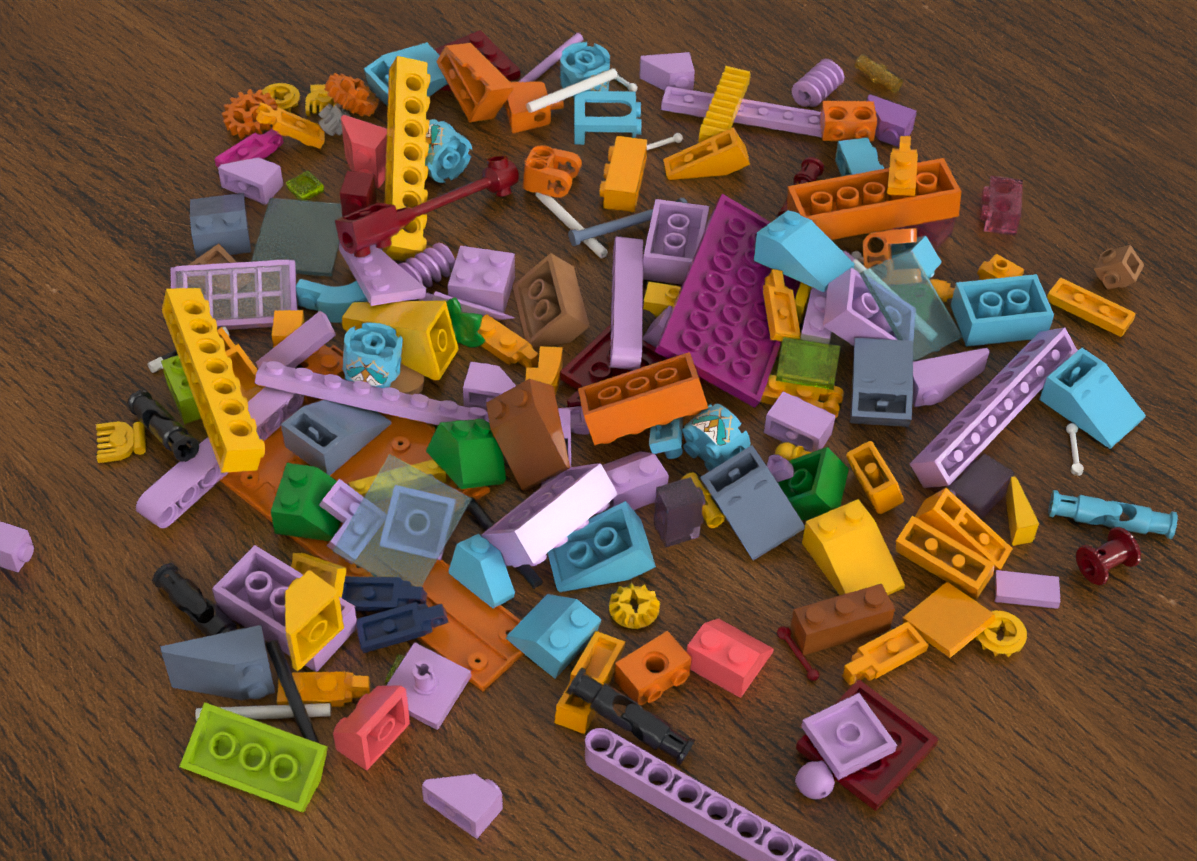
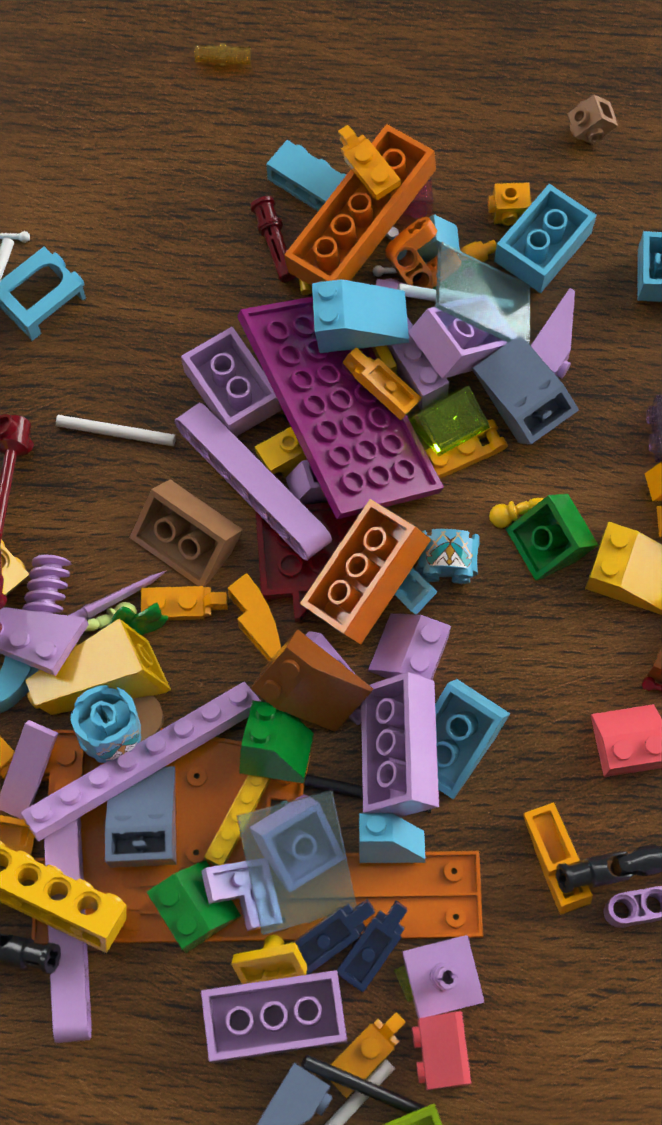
camera: 40 degrees left, 20 degrees up
black piece [152,563,237,637] -> none
yellow slope [285,570,344,672] -> none
lavender slope [422,774,503,839] -> none
lavender brick [448,246,515,313] -> none
lavender slope [463,362,516,410] -> none
medium azure slope [506,594,602,679] -> none
orange piece [522,145,582,198] -> none
lavender tile [558,406,589,435] -> none
sand blue bar [568,197,688,246] -> none
light orange brick [599,136,647,212] -> none
yellow gear [609,582,660,629] -> none
orange brick [614,631,691,706] -> none
lavender slope [639,52,695,91] -> none
white hinge [647,133,683,150] -> none
clear purple brick [654,477,705,548] -> none
lavender plate [661,86,822,138] -> none
light orange slope [663,127,750,180] -> none
yellow pin [680,472,725,528] -> none
yellow gear [699,66,750,142] -> none
sand blue slope [700,445,805,561] -> none
lavender brick [764,391,836,452] -> none
lavender tile [767,455,794,482] -> none
lavender piece [792,58,844,107] -> none
orange brick [820,101,877,142] -> none
light orange brick [846,441,905,514] -> none
medium lavender slope [867,94,917,147] -> none
lavender brick [910,327,1078,488] -> none
clear pink brick [980,176,1023,235] -> none
light orange plate [1047,277,1136,337] -> none

